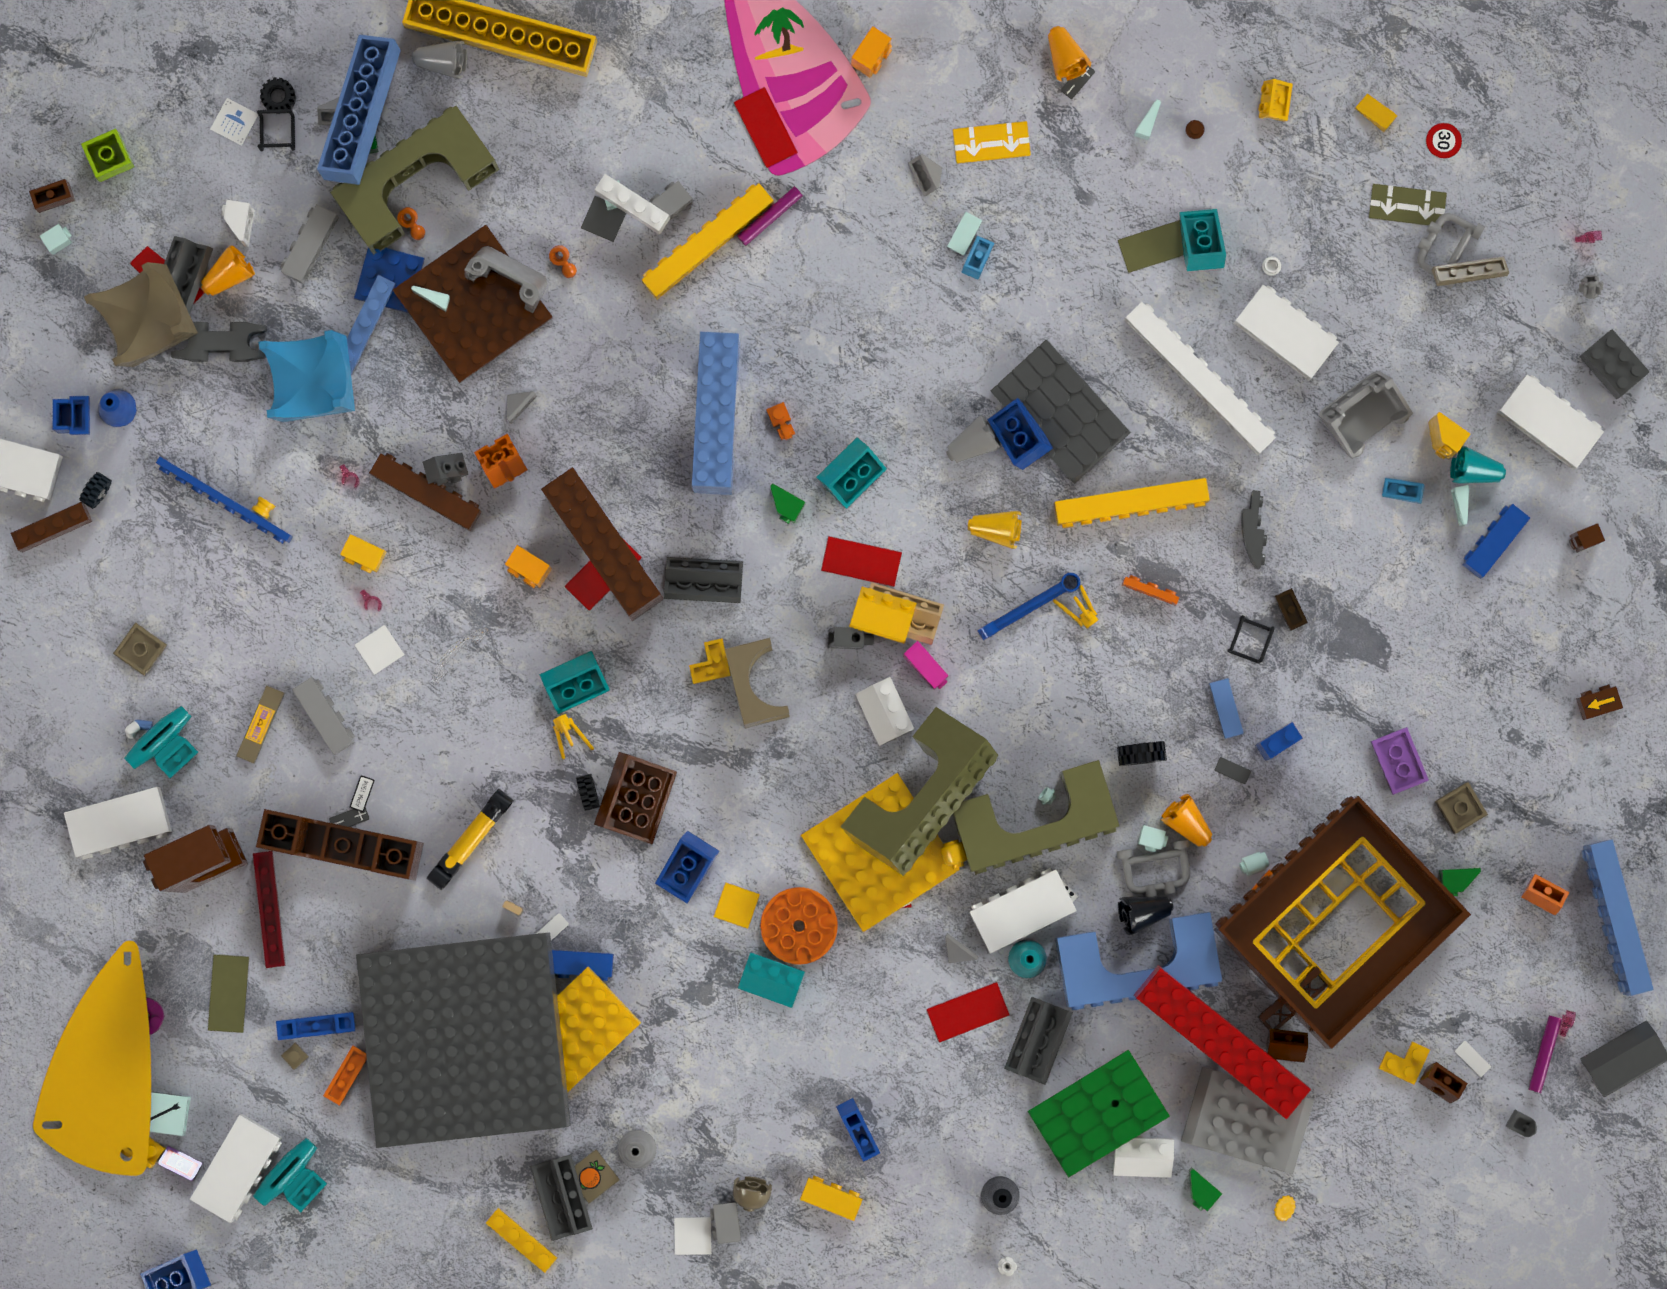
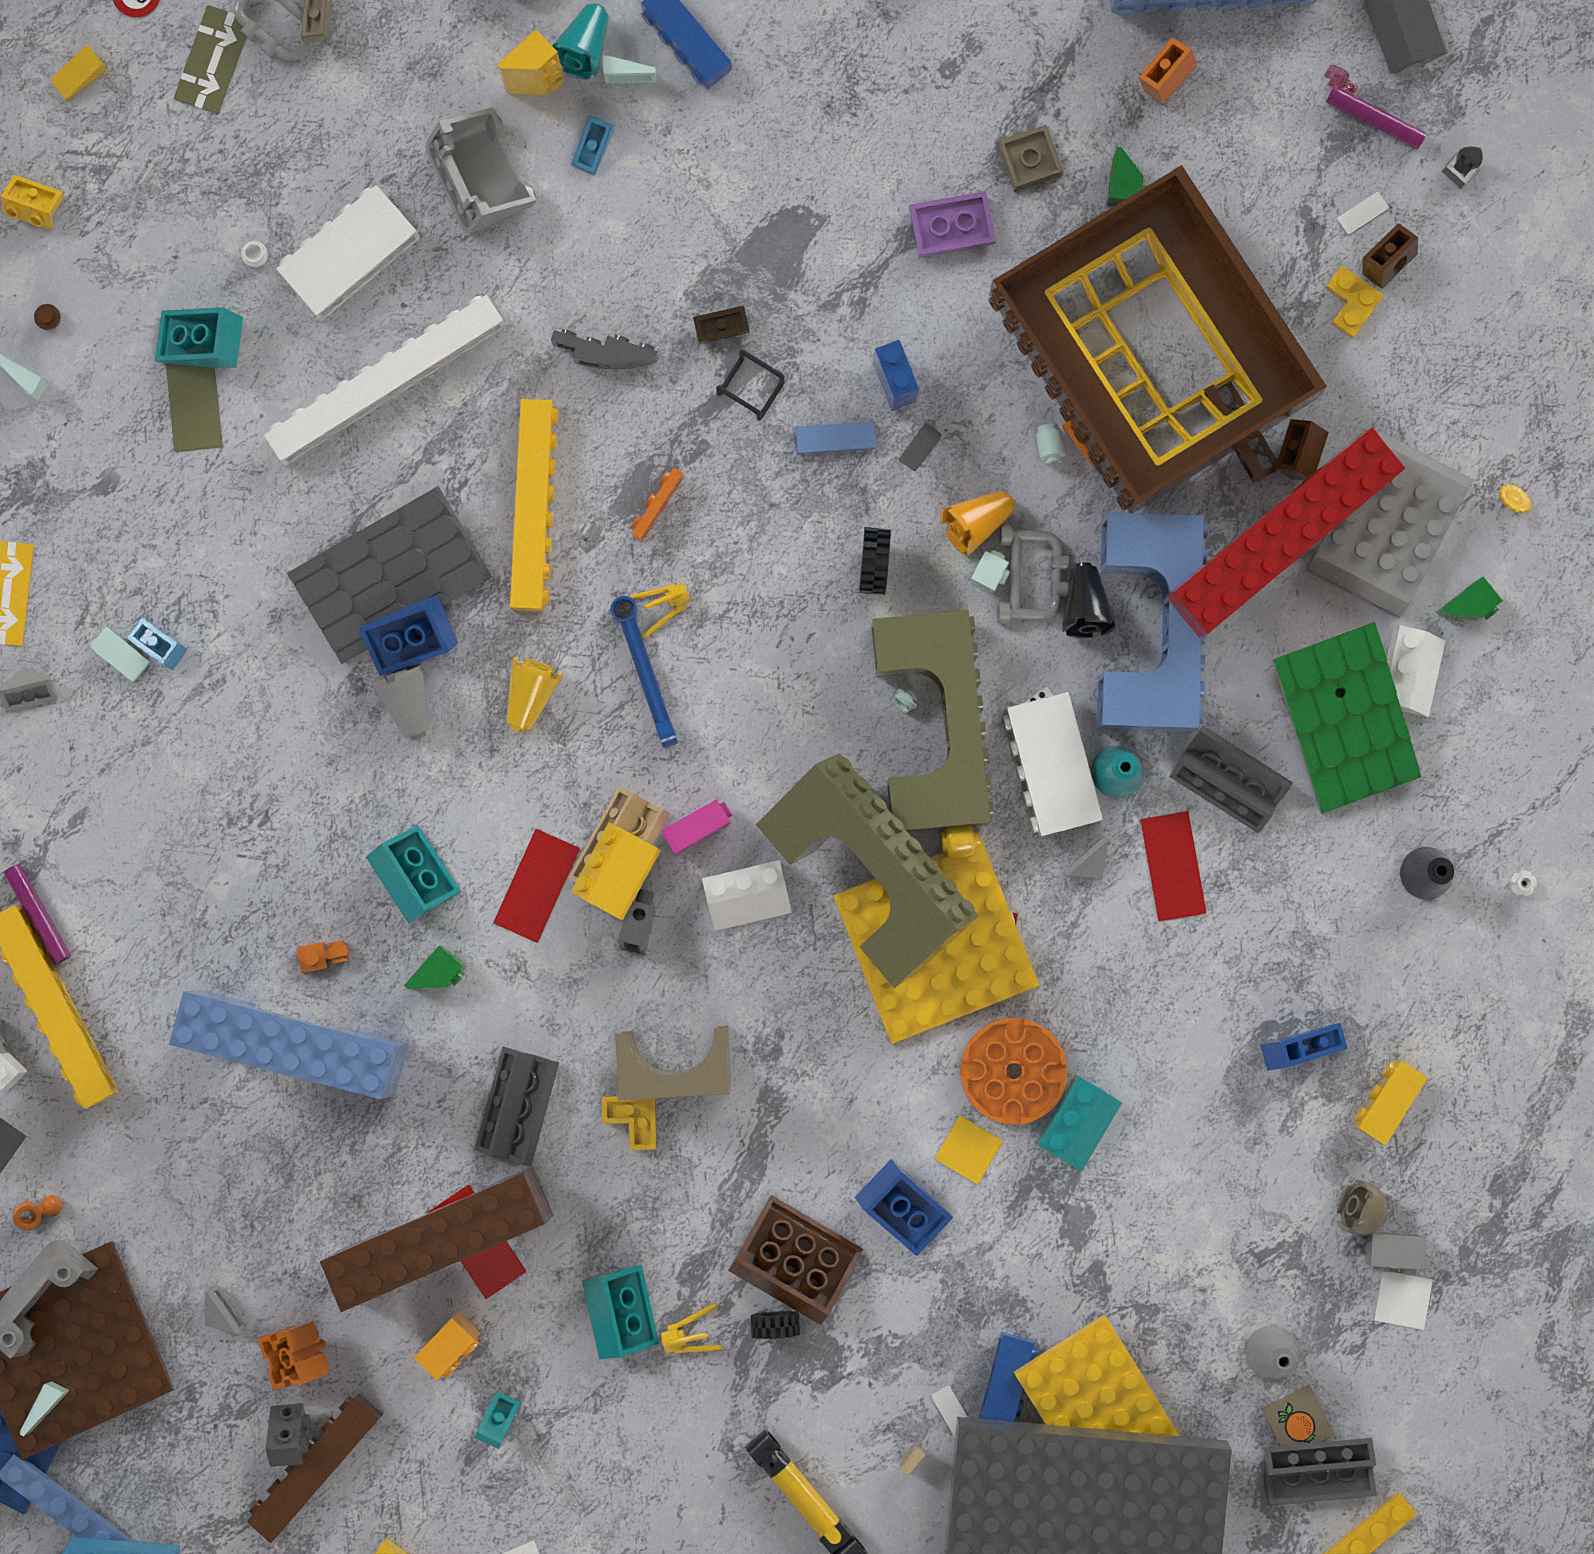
camera: 75 degrees left, 0 degrees up
none -> teal slope [474,1391,521,1449]

